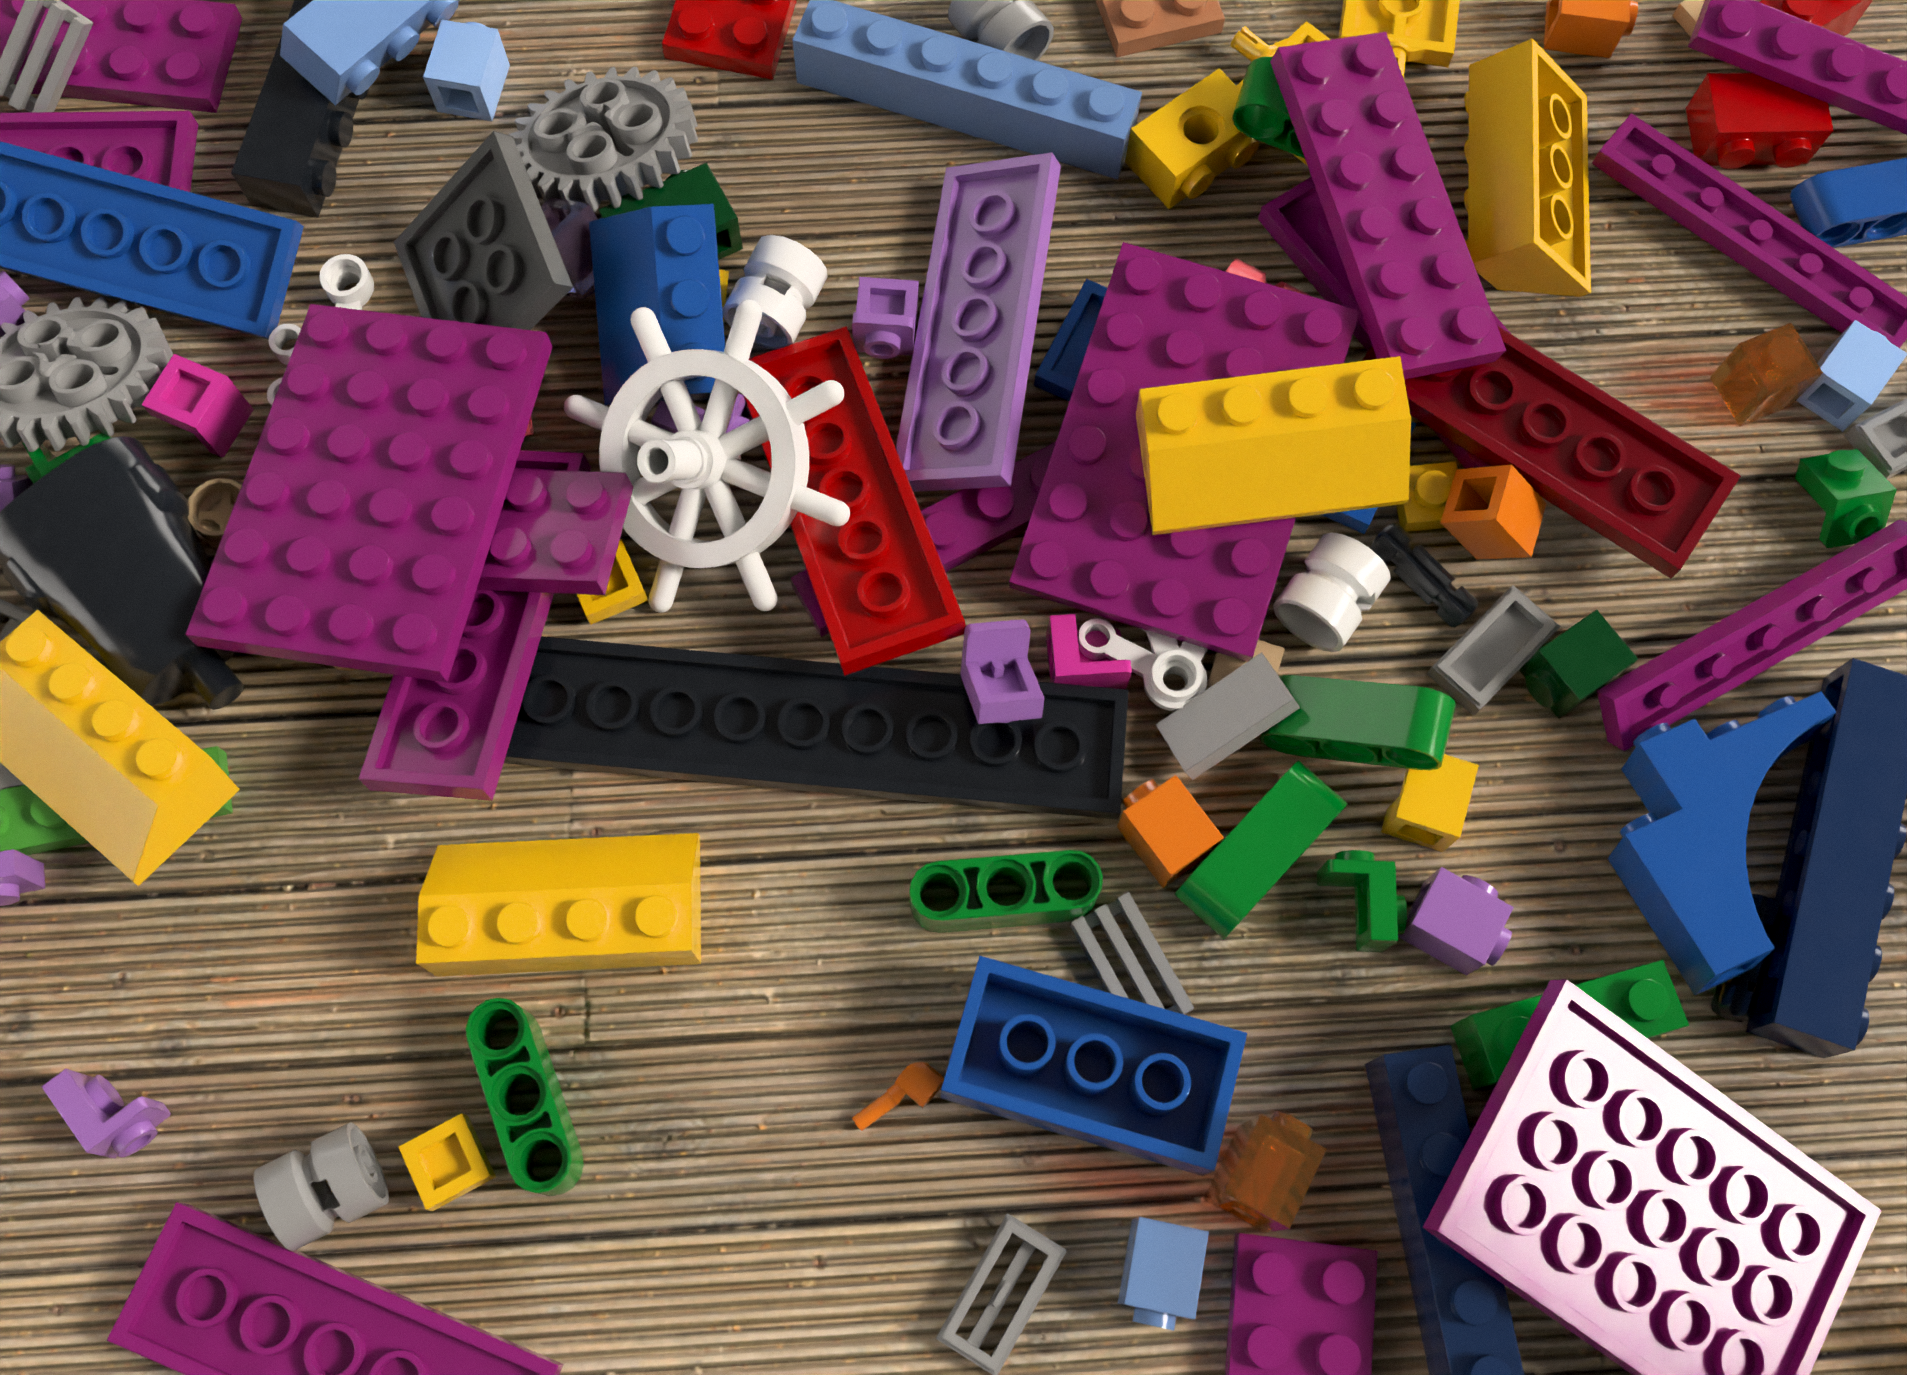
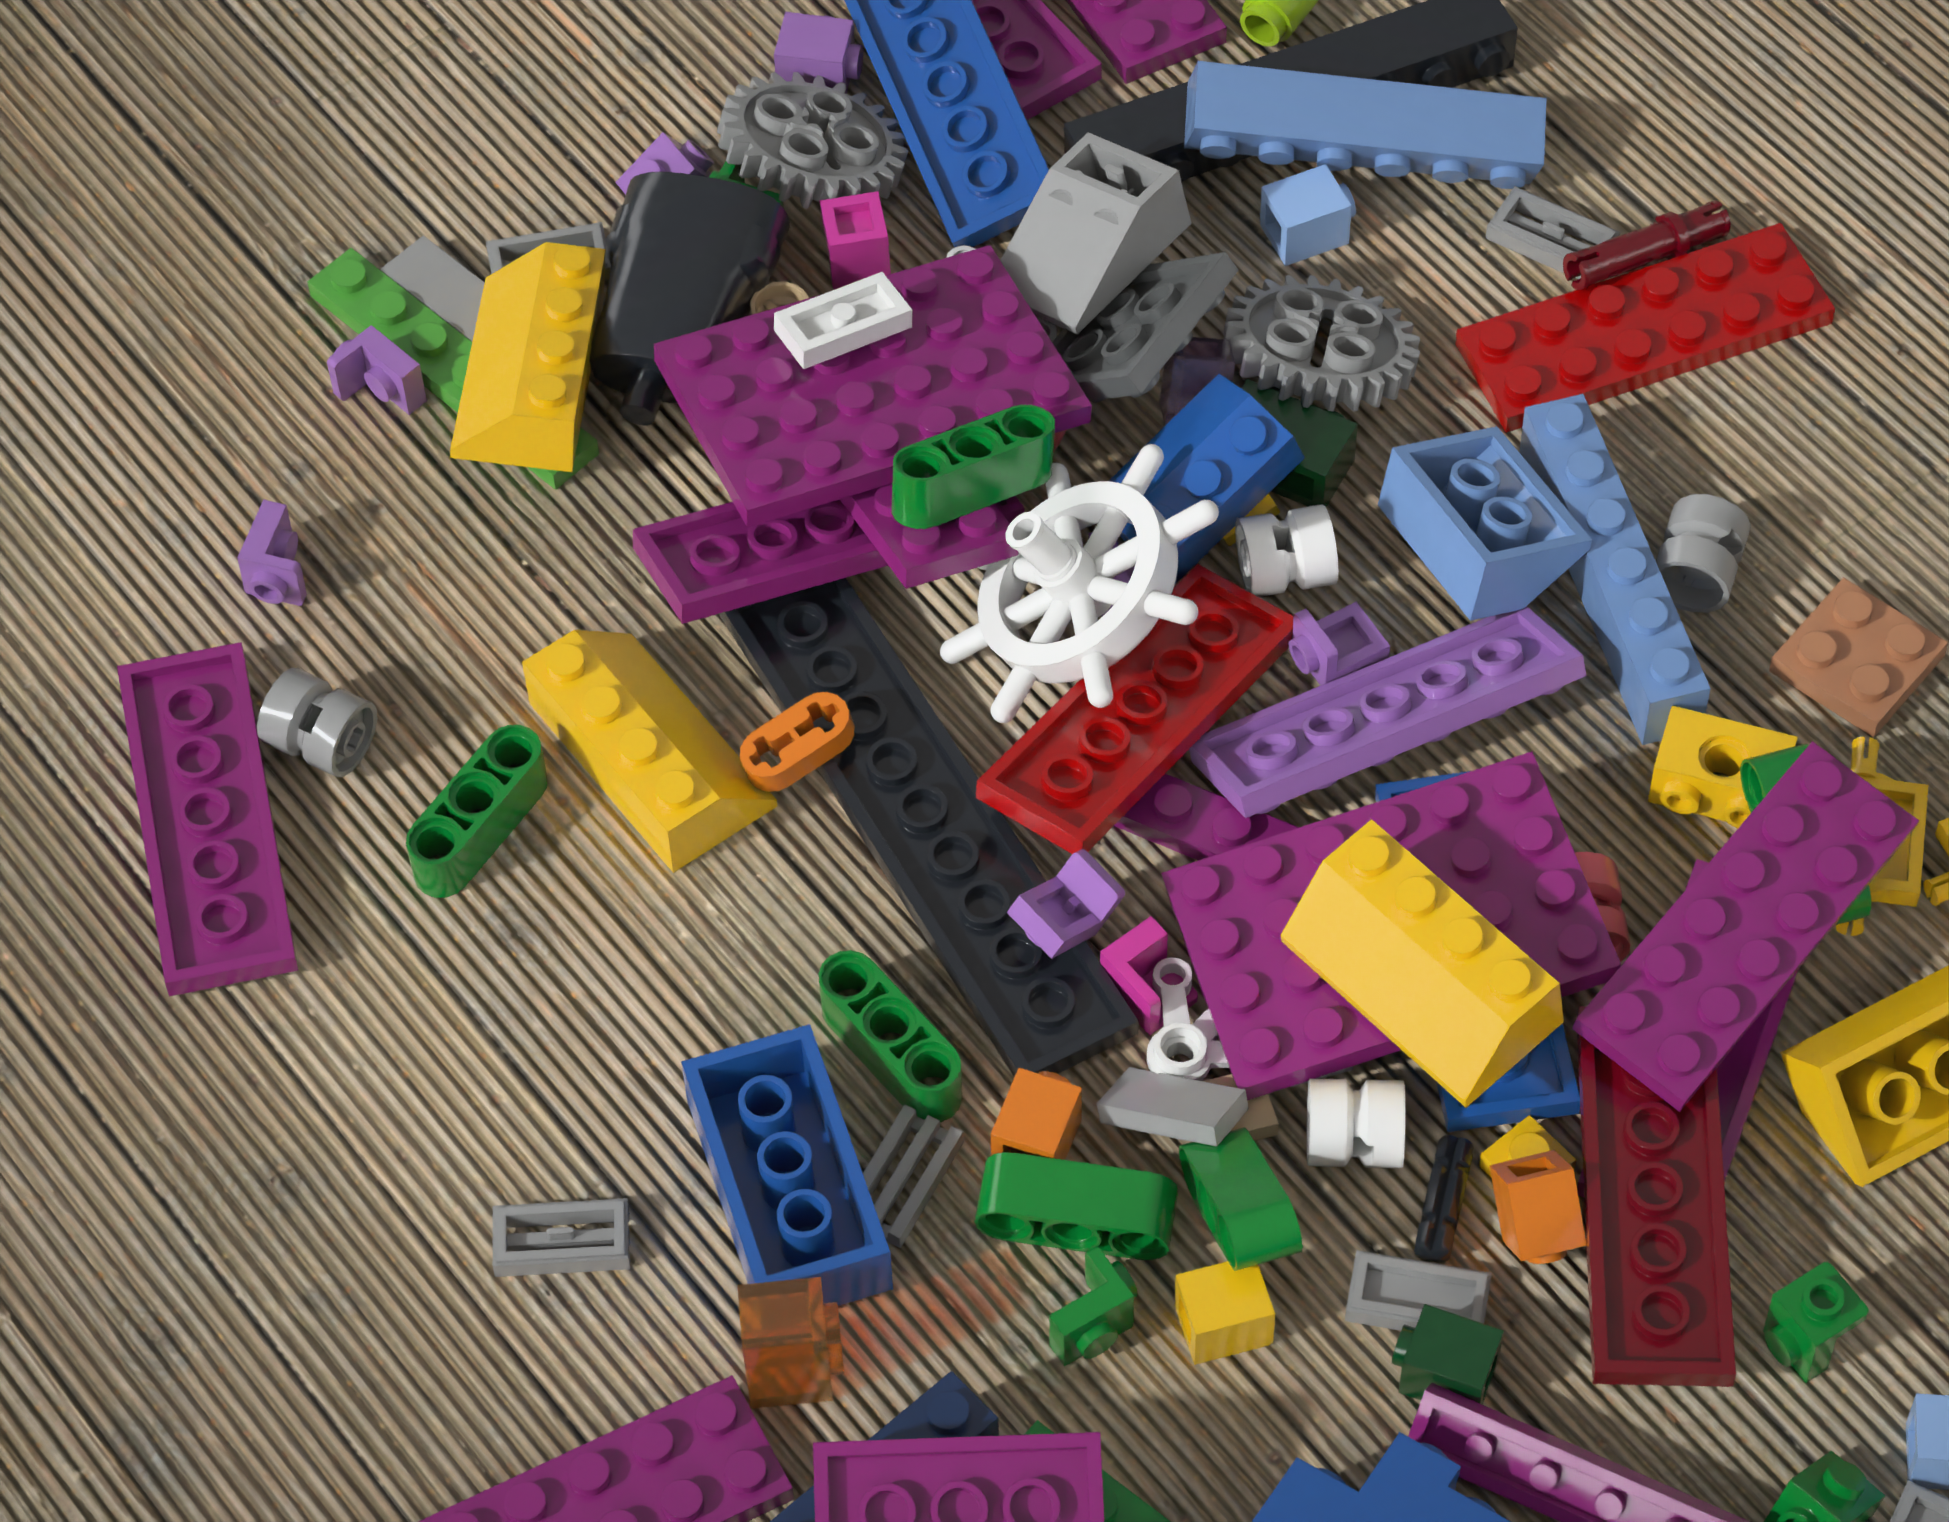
camera: 60 degrees right, 15 degrees down
yellow plate [398,1113,496,1211] -> none
yellow plate [577,539,648,625] -> none
orange hand [852,1062,944,1131] -> none
medium blue brick [1118,1217,1209,1331] -> none
medium lavender brick [1398,867,1514,976] -> none
clear orange brick [1710,323,1823,427] -> none
none -> orange beam [740,692,855,792]
none -> white plate [774,272,912,369]
none -> green beam [892,405,1055,529]
none -> light grey slope [1000,132,1192,334]
none -> medium blue slope [1378,426,1593,621]
none -> green bracket [1763,1262,1869,1383]

